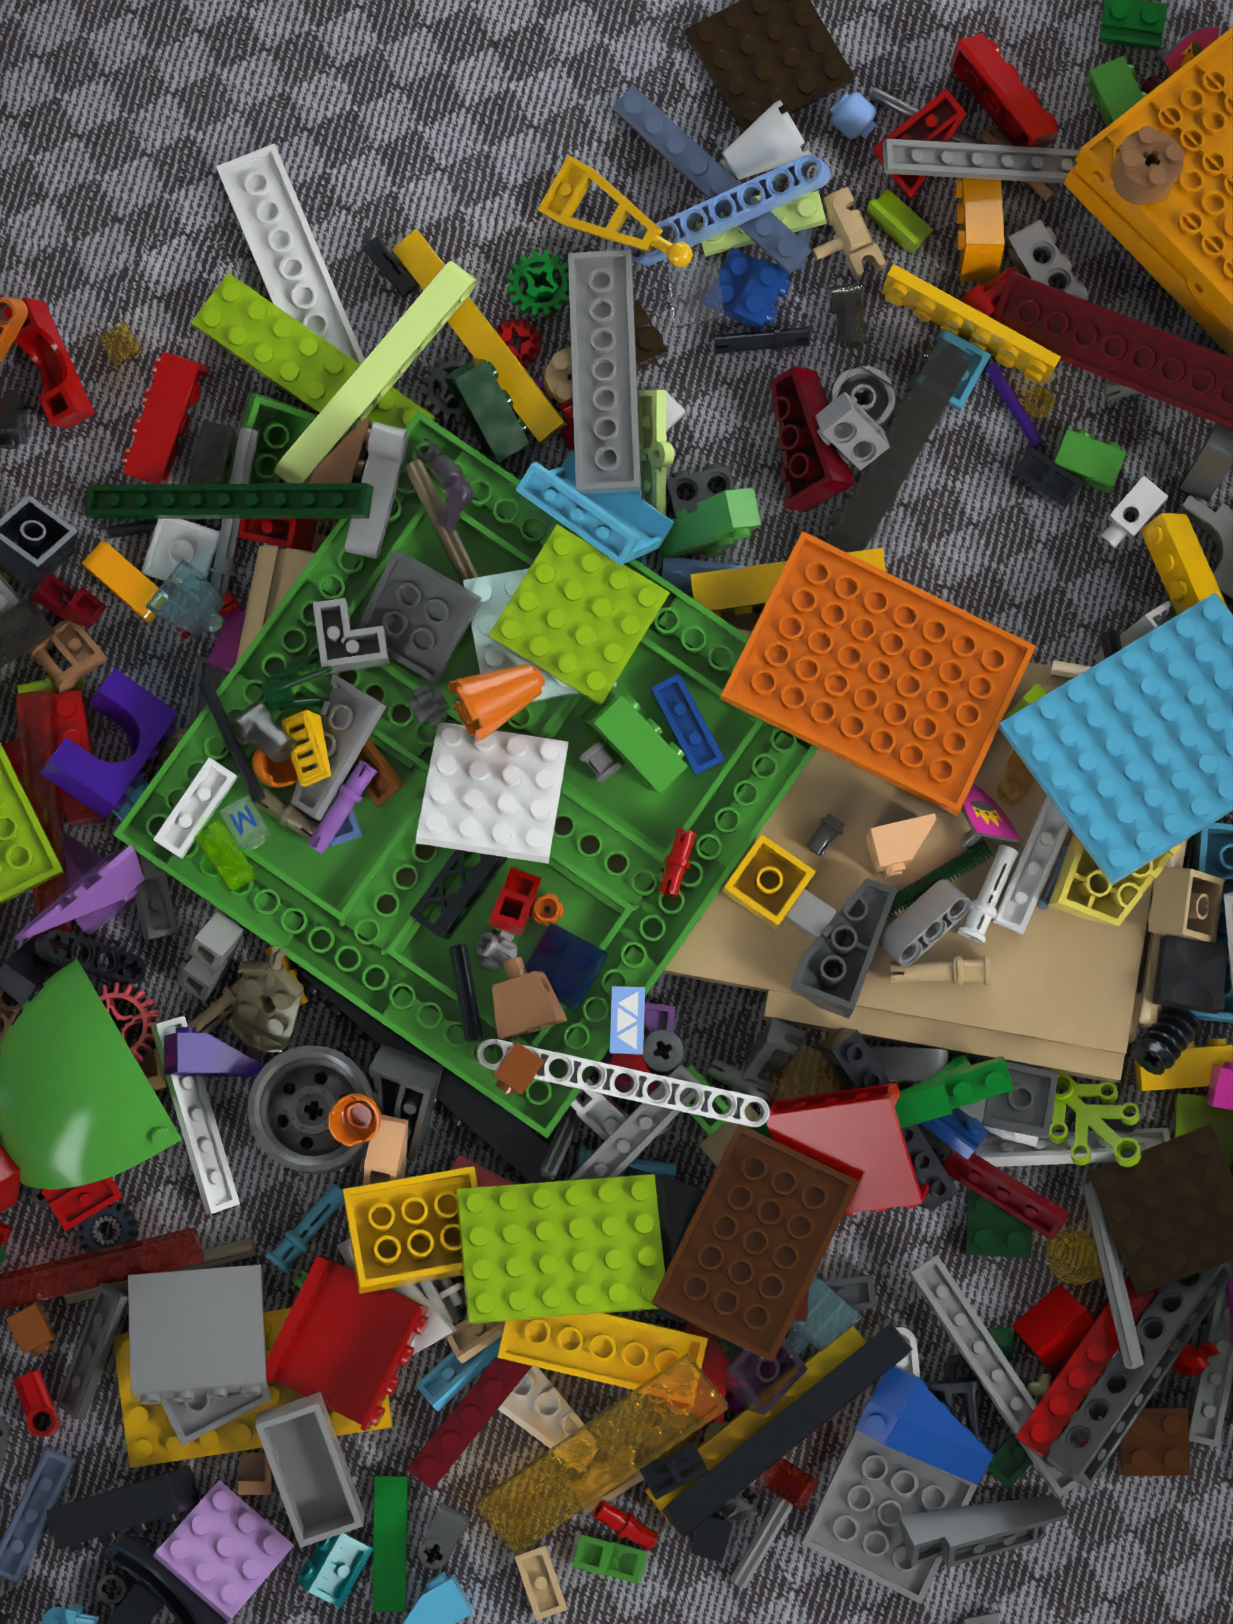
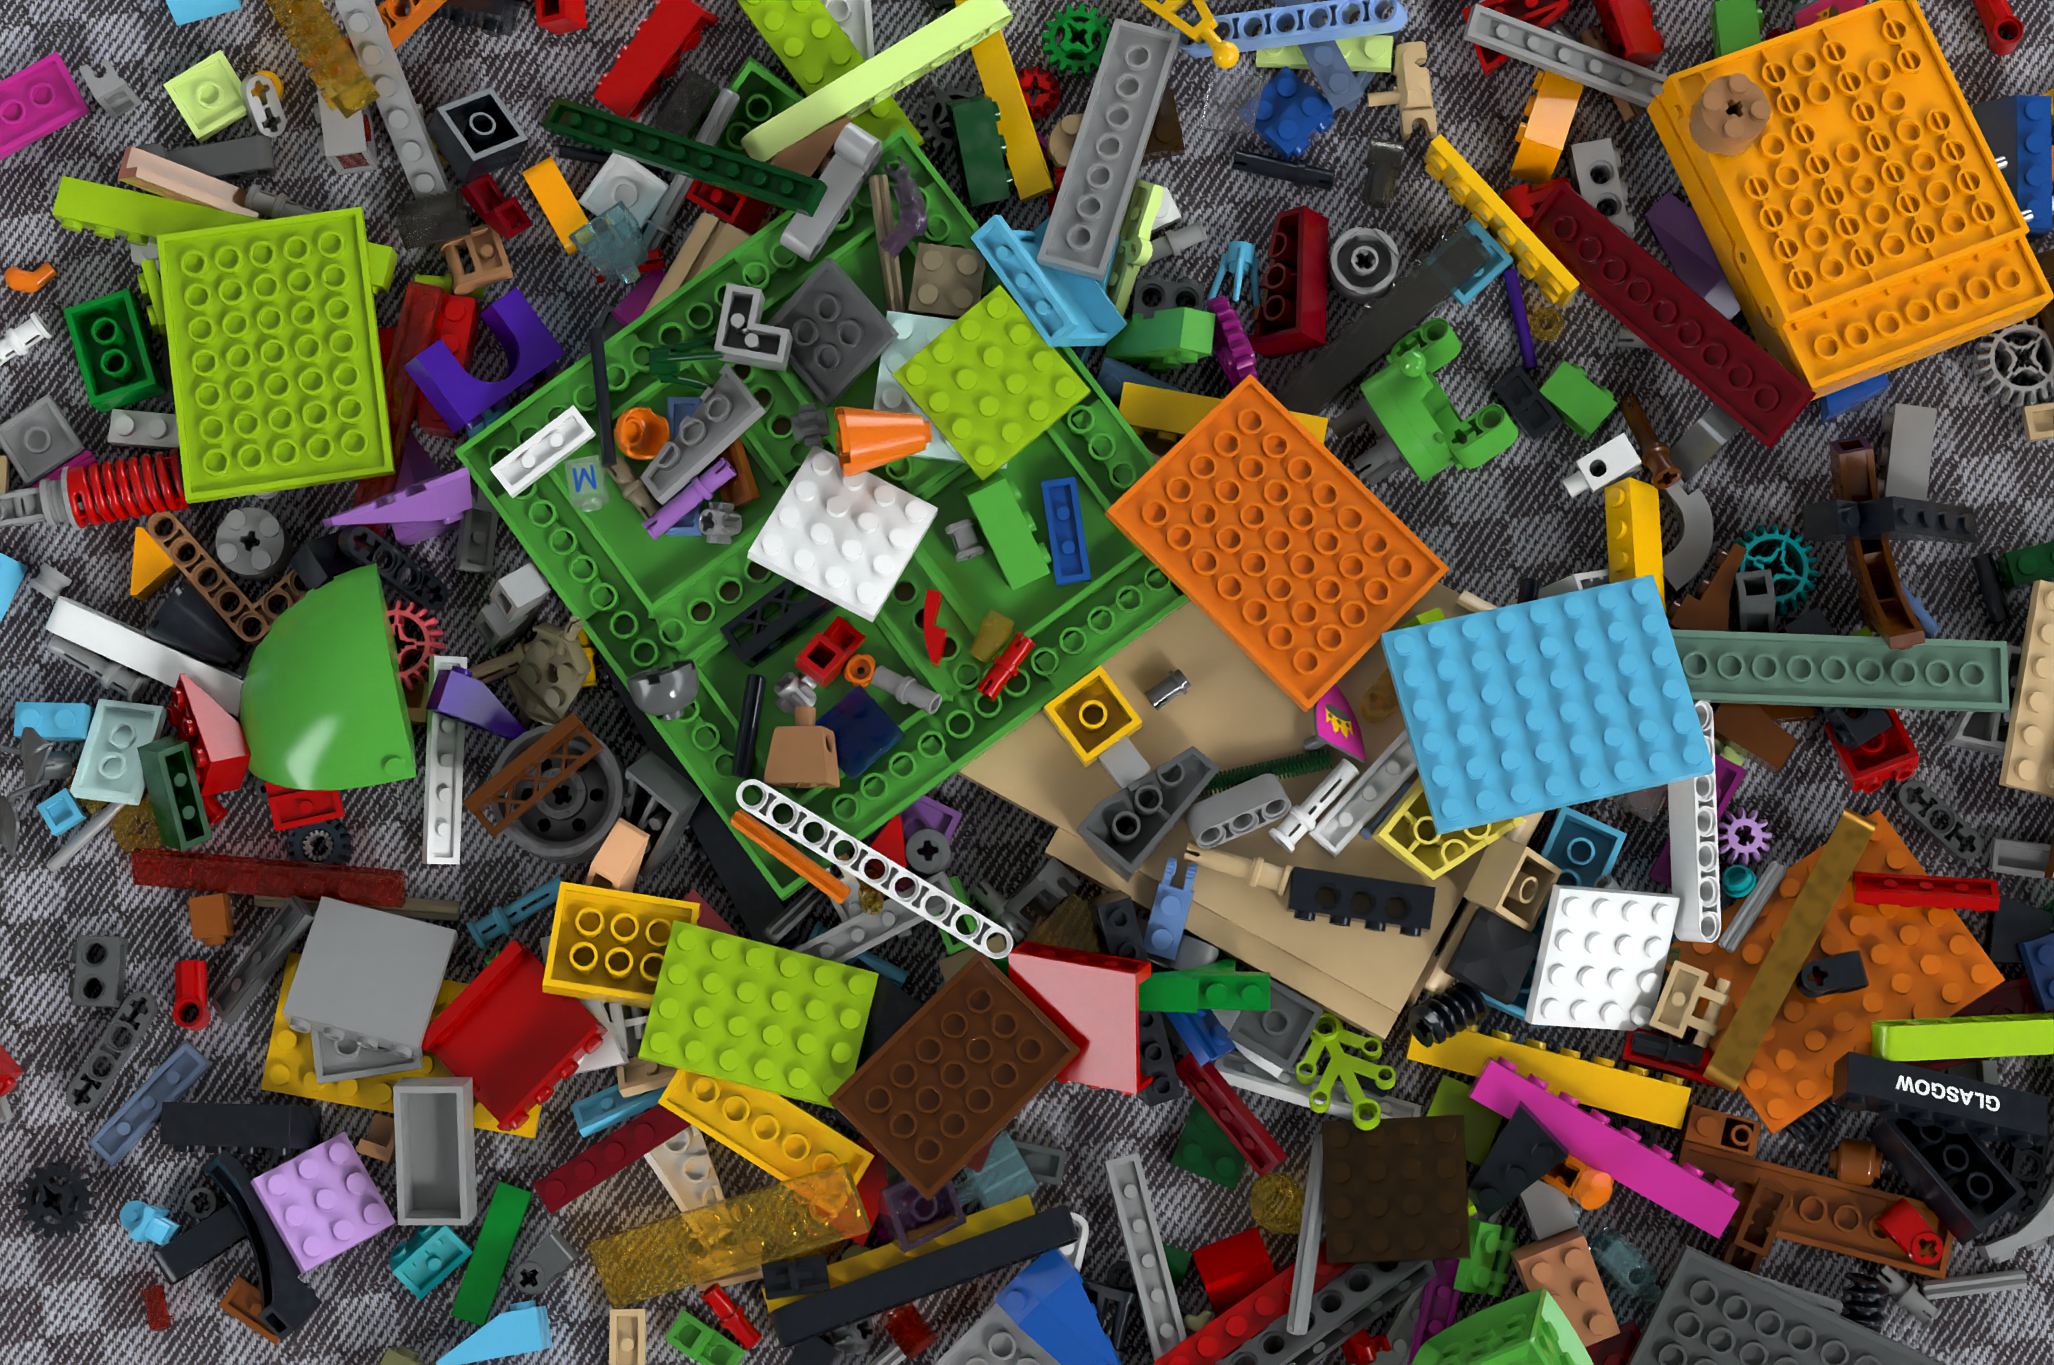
camera: 30 degrees right, 0 degrees up
clear neon green hinge [195,820,256,892] -> none
clear smoke piece [229,702,296,763] -> none
yellow slope [281,710,331,787] -> none
orange hair [328,1093,381,1147] -> none
dark orange brick [492,1042,544,1096] -> none
light blue tile [610,986,645,1055] -> none
light grey brick [815,392,890,471] -> none
light nougat slope [865,813,937,878] -> none
lime panel [866,188,934,256] -> none
none -> reddish brown fence [462,712,604,838]
none -> dark grey cylinder [626,659,699,721]
none -> light grey gear [698,502,742,544]
none -> orange axle [730,809,851,904]
none -> clear yellow pin [858,869,886,915]
none -> light grey pin [871,665,942,715]
none -> dark tan plate [908,242,987,320]
none -> red slope [924,589,948,668]
none -> clear yellow cone [969,608,1015,663]
none -> medium blue hinge [1143,857,1198,960]
none -> light grey pin [1145,220,1208,266]
none -> medium azure plant [1203,241,1260,312]
none -> magenta gear [1206,295,1259,390]
none -> black brick [1287,867,1436,937]
none -> bright green piece [1328,317,1518,487]
none -> reddish brown pin [1618,395,1682,489]
none -> medium lavender wedge [1644,191,1742,321]

